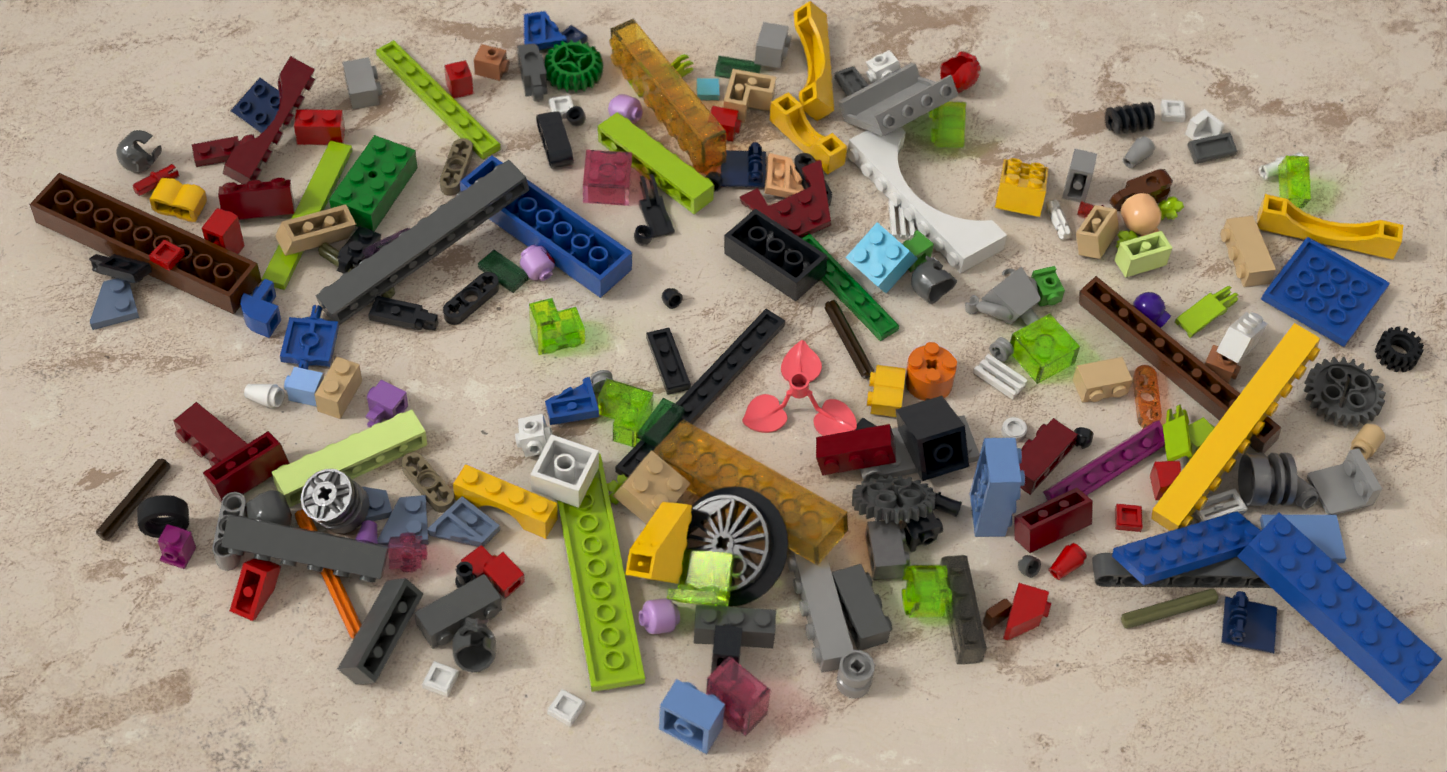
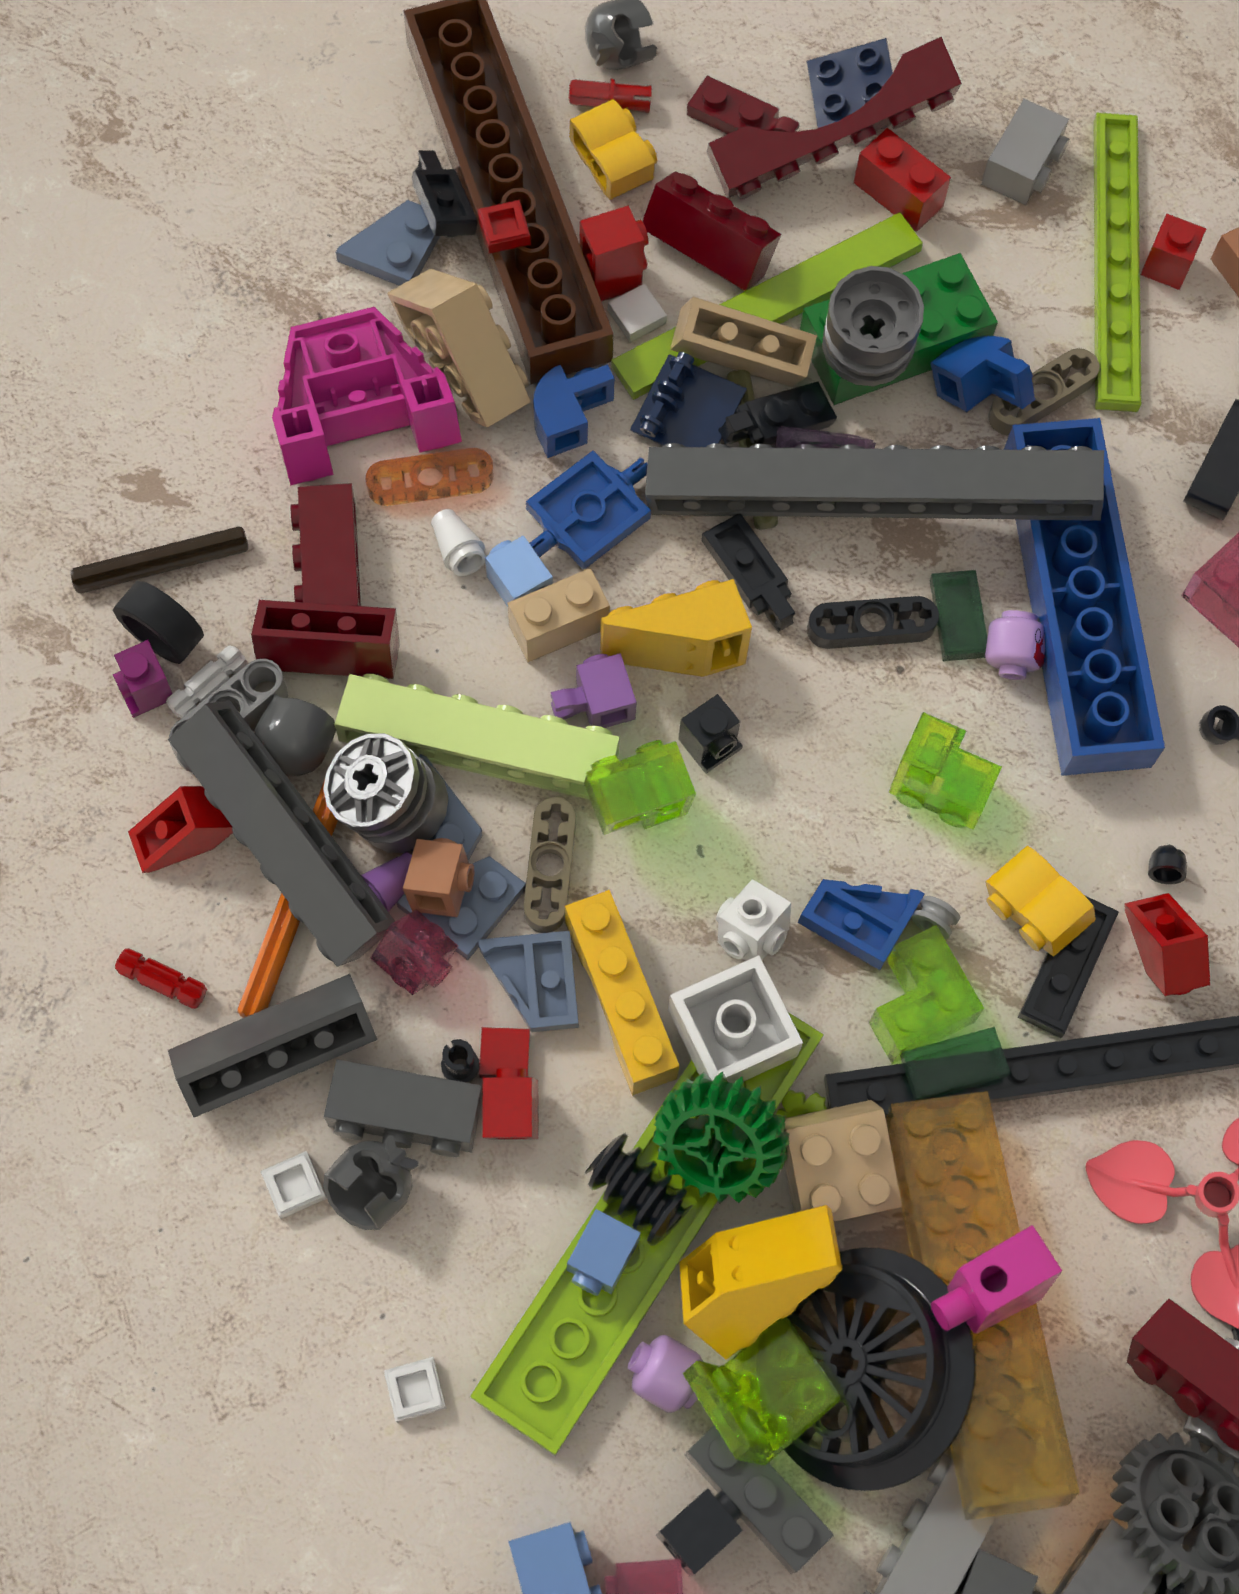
camera: 45 degrees right, 15 degrees up
none -> red axle [115,948,207,1009]
none -> white axle [166,645,247,718]
none -> dark pink wedge [272,307,462,485]
none -> clear orange beam [365,448,494,506]
none -> tan brick [387,268,531,428]
none -> nougat brick [403,838,475,917]
none -> medium blue brick [567,1209,641,1296]
none -> clear neon green brick [584,740,696,835]
none -> black piece [585,1133,693,1246]
none -> yellow slope [600,579,752,677]
none -> white tile [608,284,667,342]
none -> dark blue hinge [630,352,747,447]
none -> green gear [653,1071,790,1204]
none -> black brick [678,694,743,774]
none -> flat silver wheel [822,266,924,386]
none -> blue brick [930,336,1035,412]
none -> dark pink torso [931,1225,1062,1334]
none -> yellow brick [985,845,1096,957]
none -> red slope [1124,893,1210,996]

